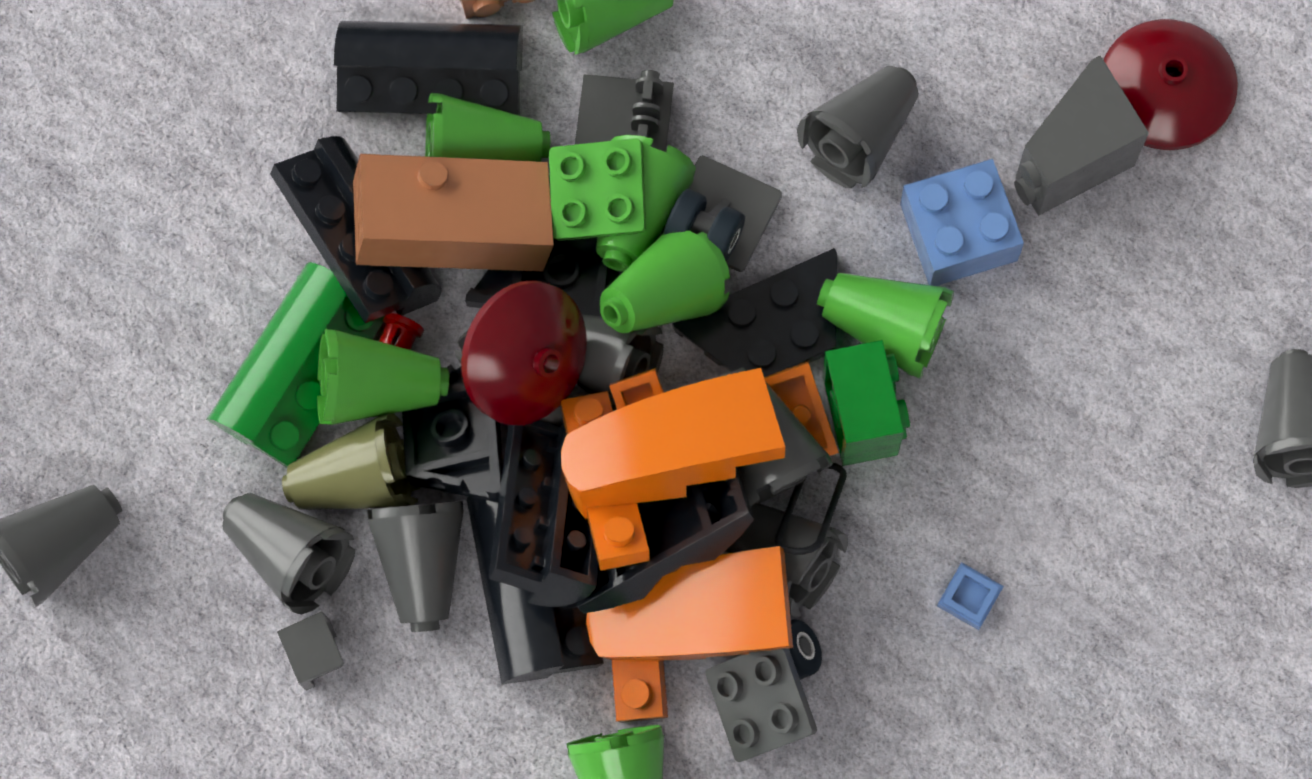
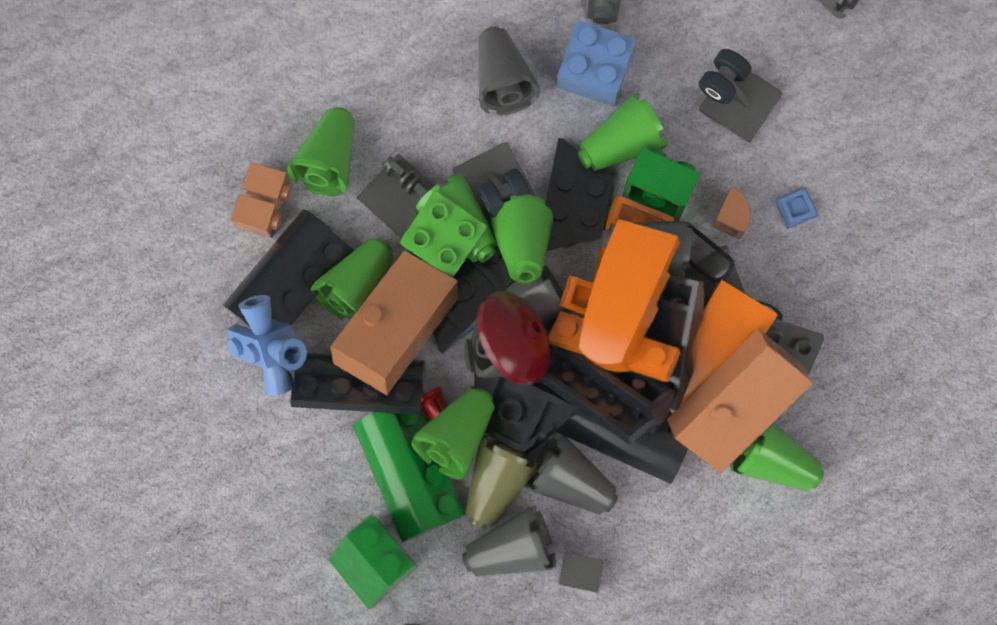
camera: 60 degrees left, 5 degrees up
none -> medium blue brick [226,295,307,395]
none -> green slope [328,514,418,609]
none -> nougat brick [667,328,813,473]
none -> dark grey plate [698,49,782,142]
none -> nougat brick [712,187,750,240]

